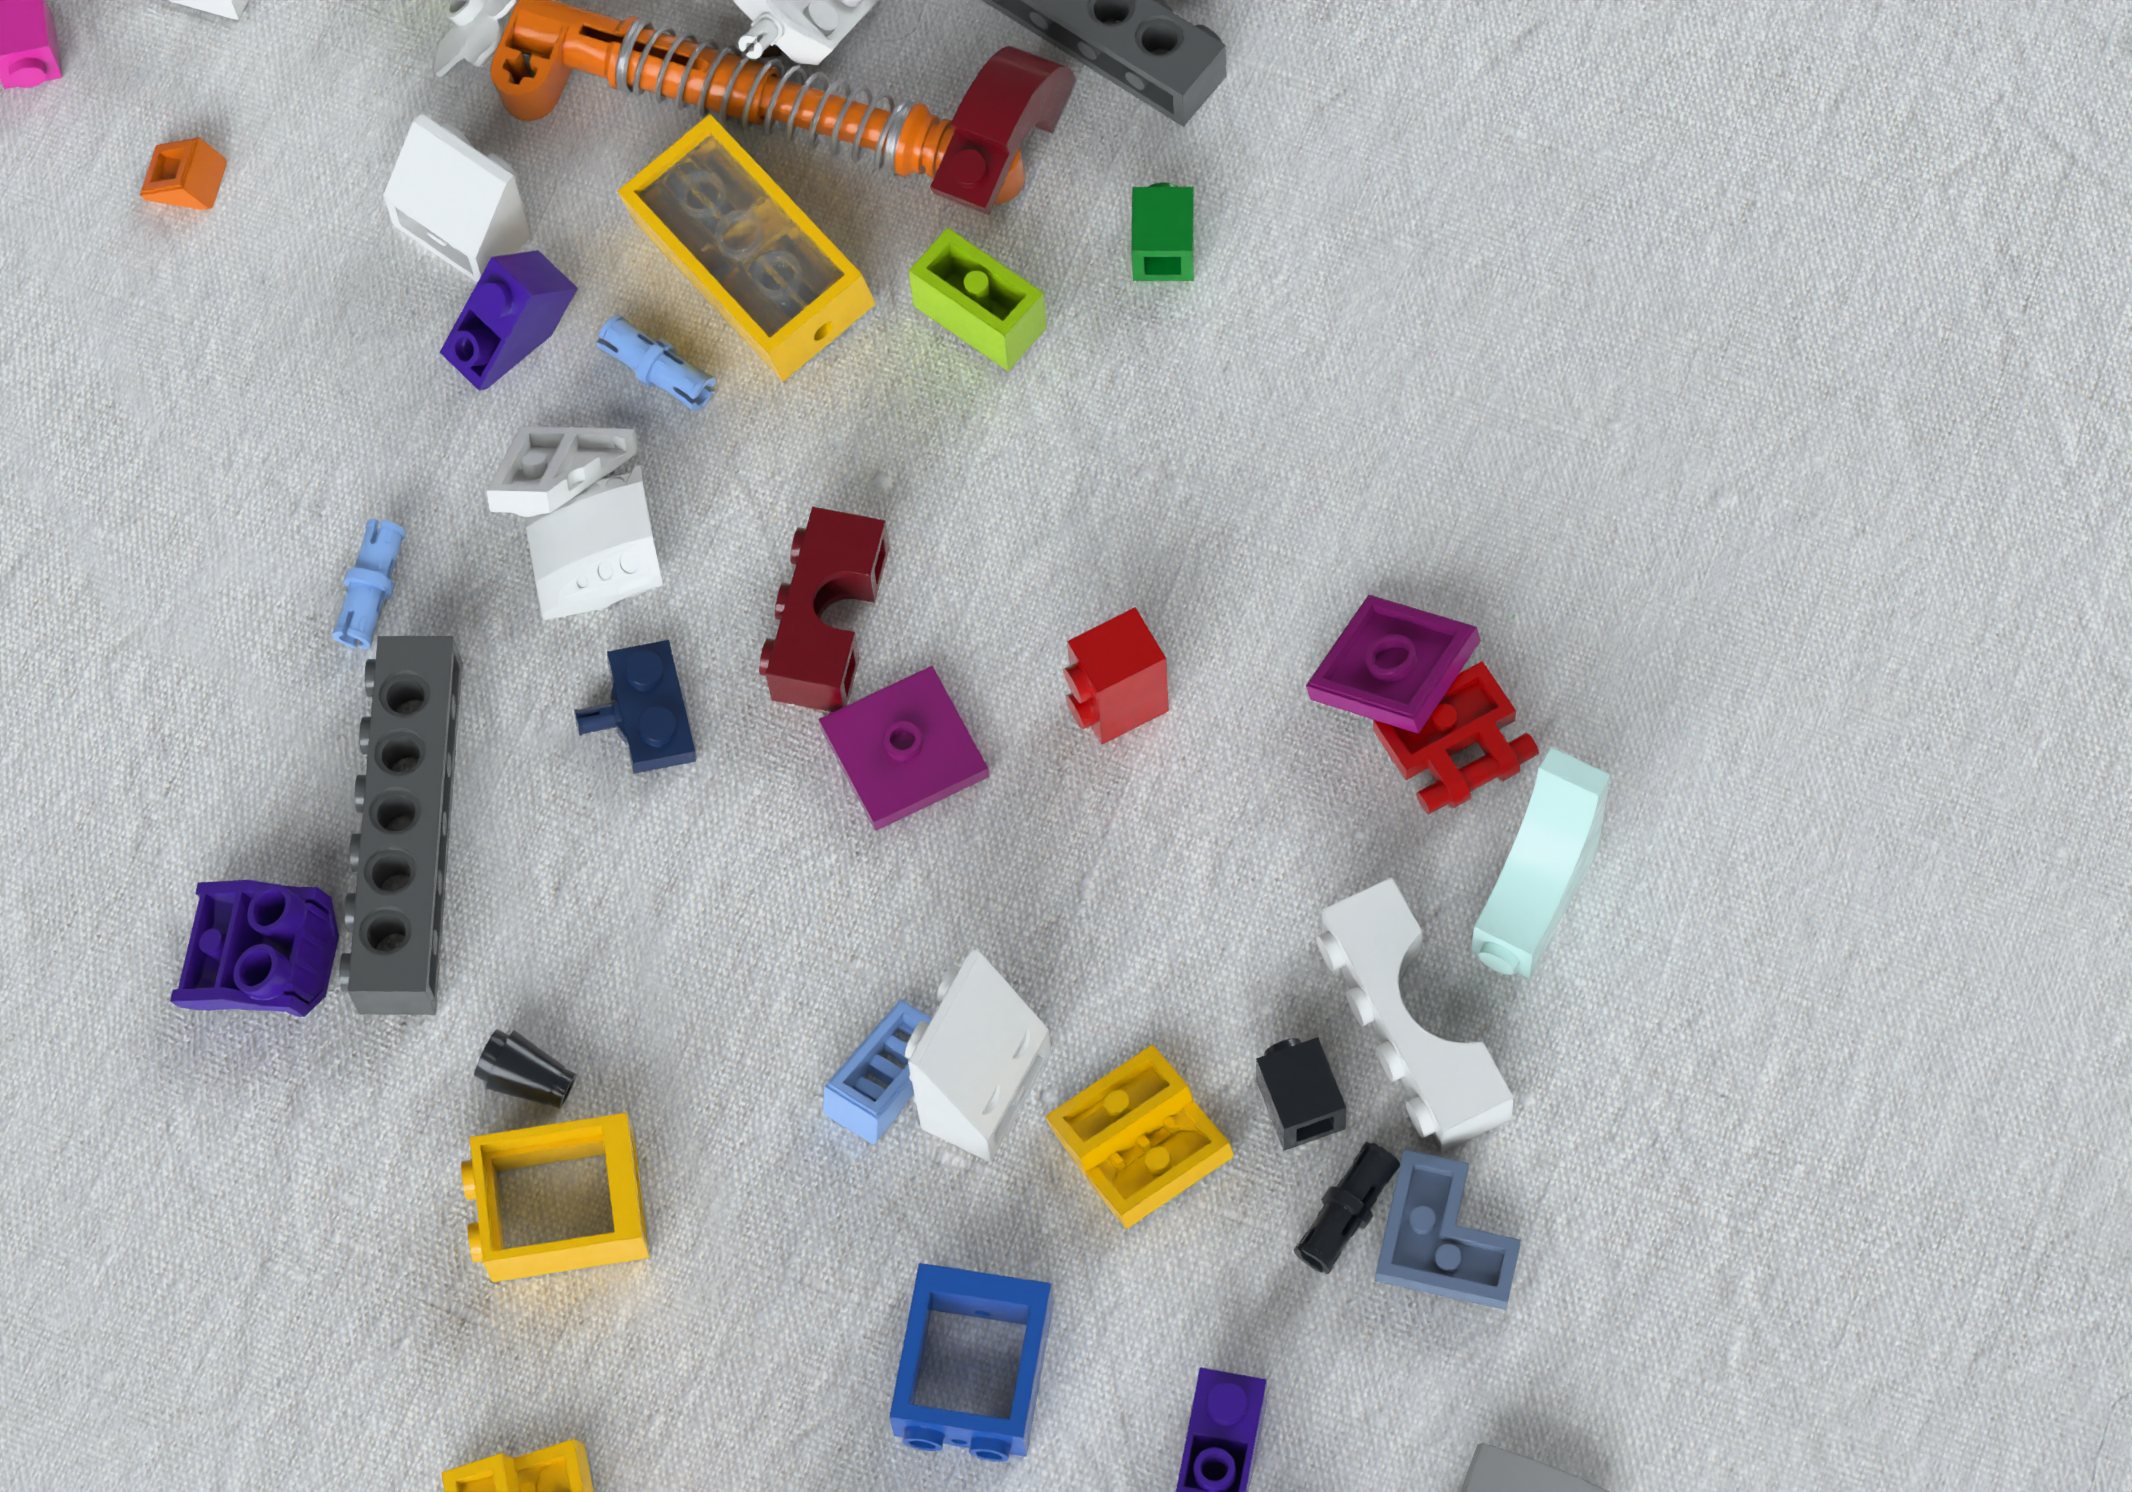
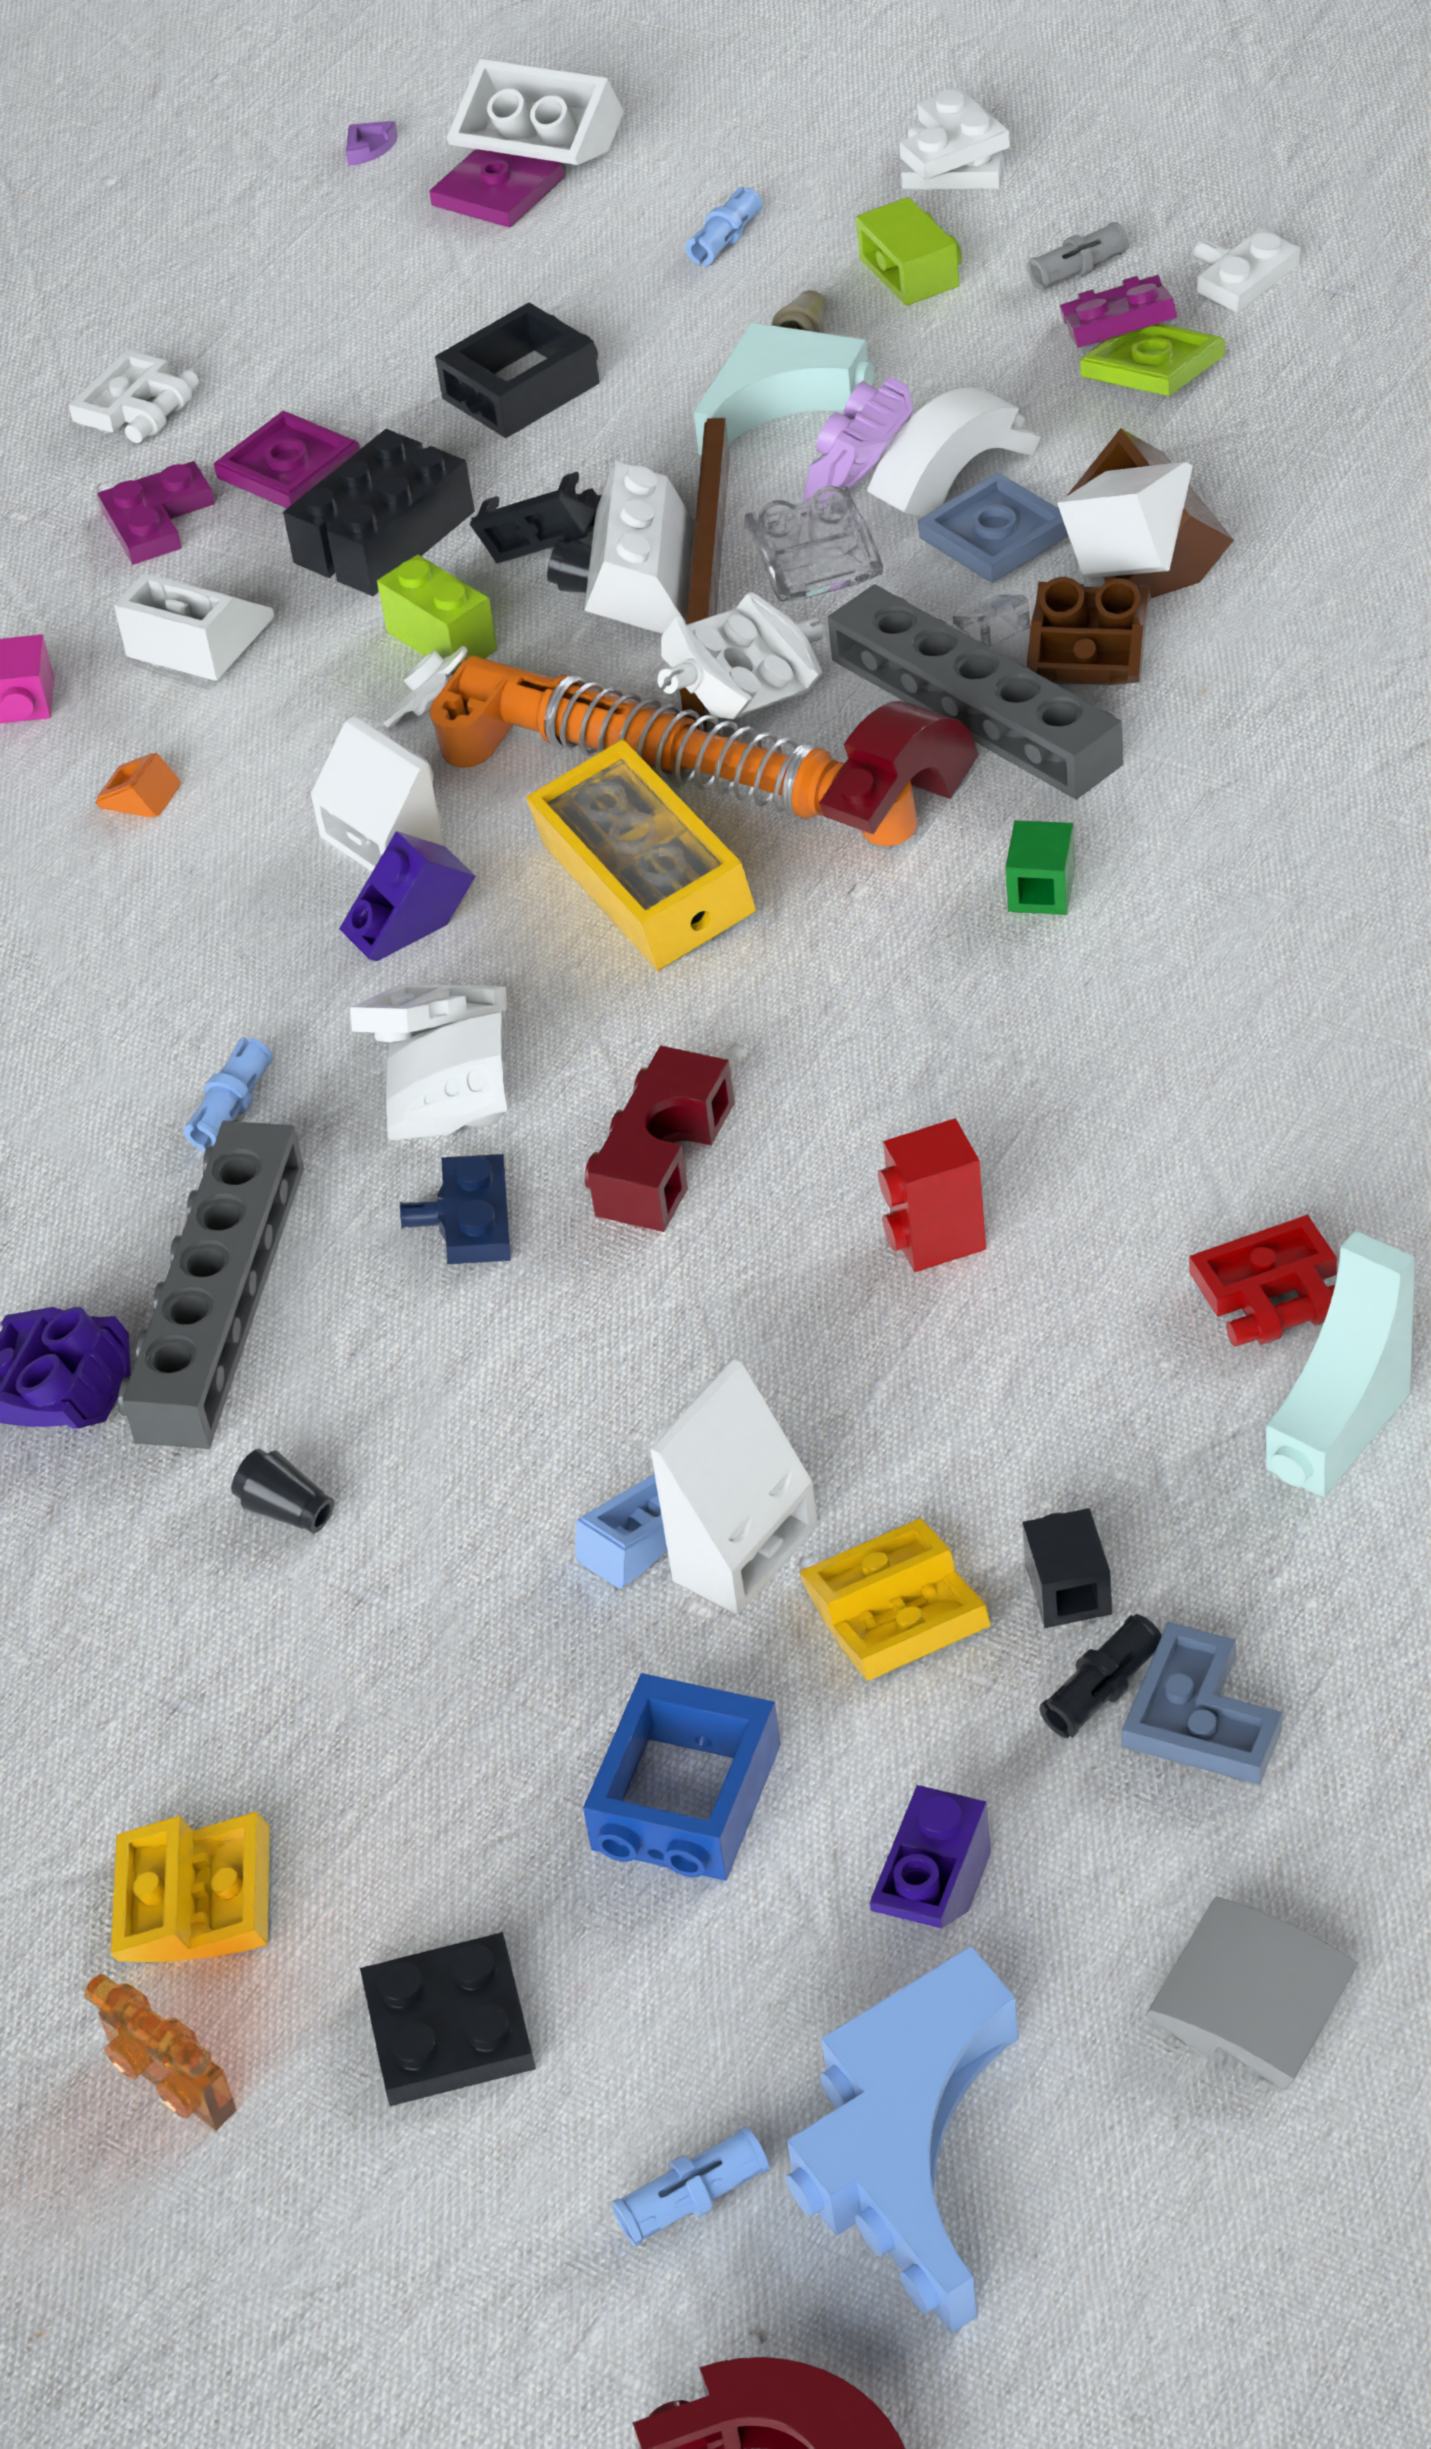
camera: 10 degrees right, 20 degrees down
yellow window [461,1112,650,1283] -> none
light blue pin [596,314,717,412] -> none
magenta plate [819,666,990,831] -> none
lime brick [909,227,1047,372] -> none
magenta plate [1306,594,1481,734] -> none
white arch [1316,877,1514,1153] -> none

